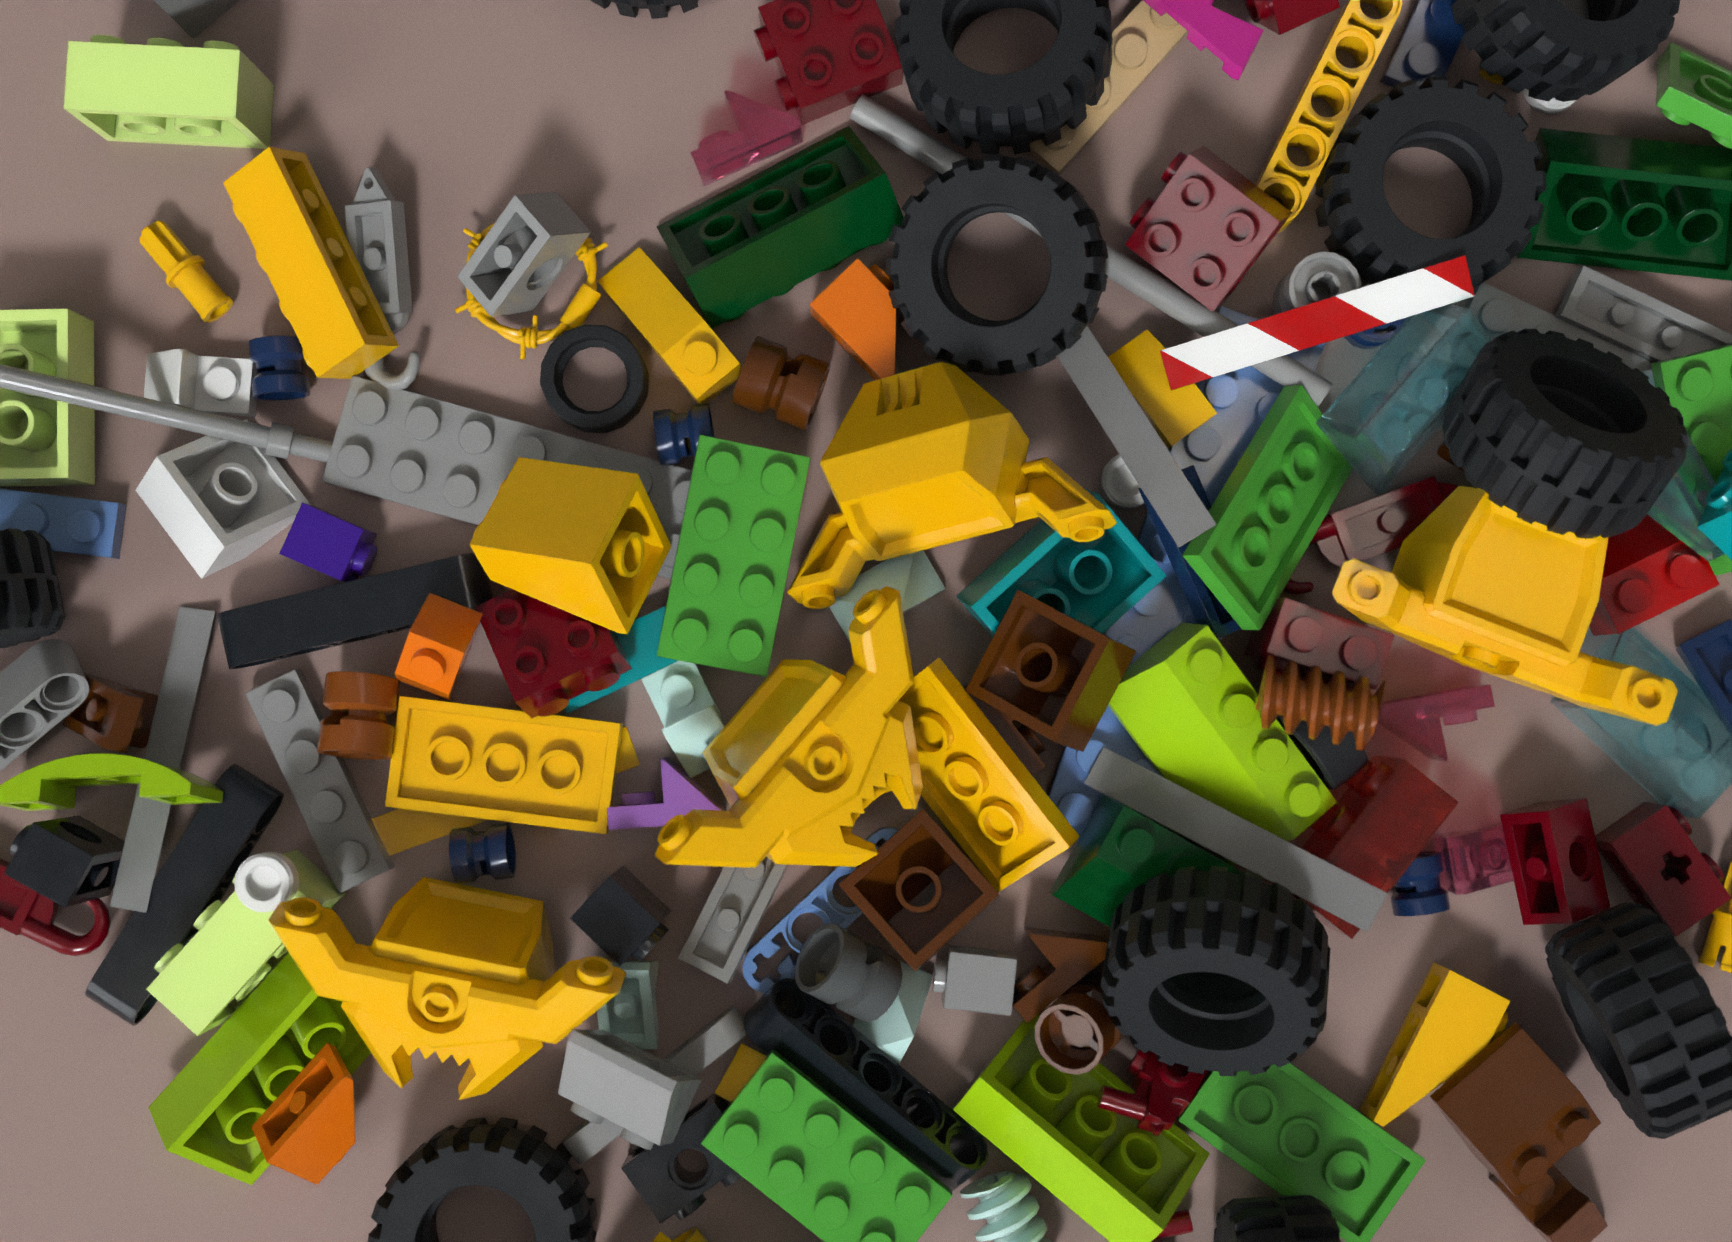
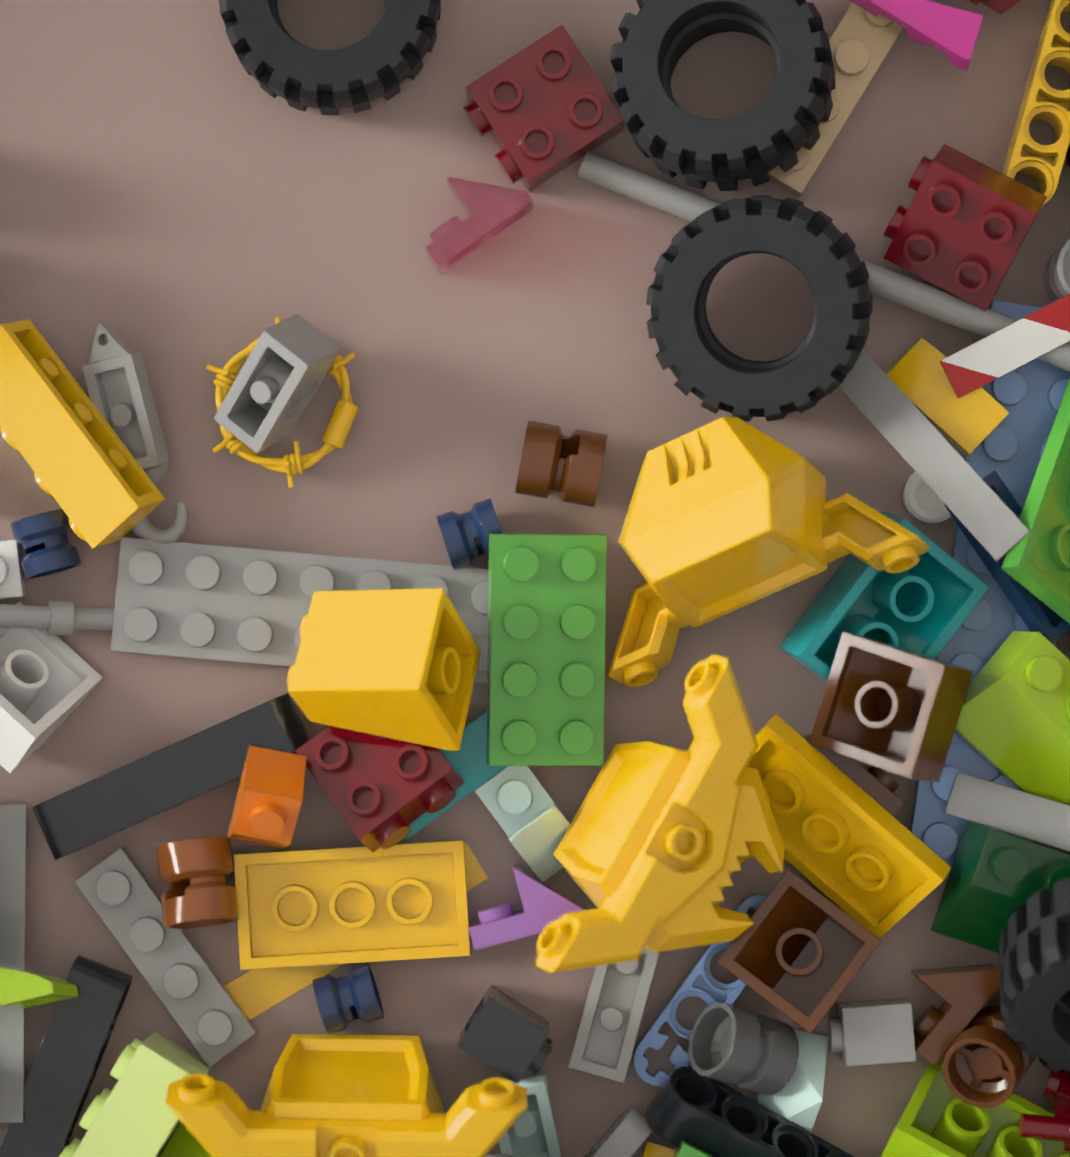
camera: 10 degrees left, 0 degrees up
white tile [234,852,299,912] -> none
dark purple brick [279,502,377,582] -> none
black tyre [540,324,649,433] -> none
yellow slope [597,247,742,405] -> none
dark green slope [656,126,904,329] -> none
orange slope [809,258,896,381] -> none
light aqua slope [829,550,946,644] -> none

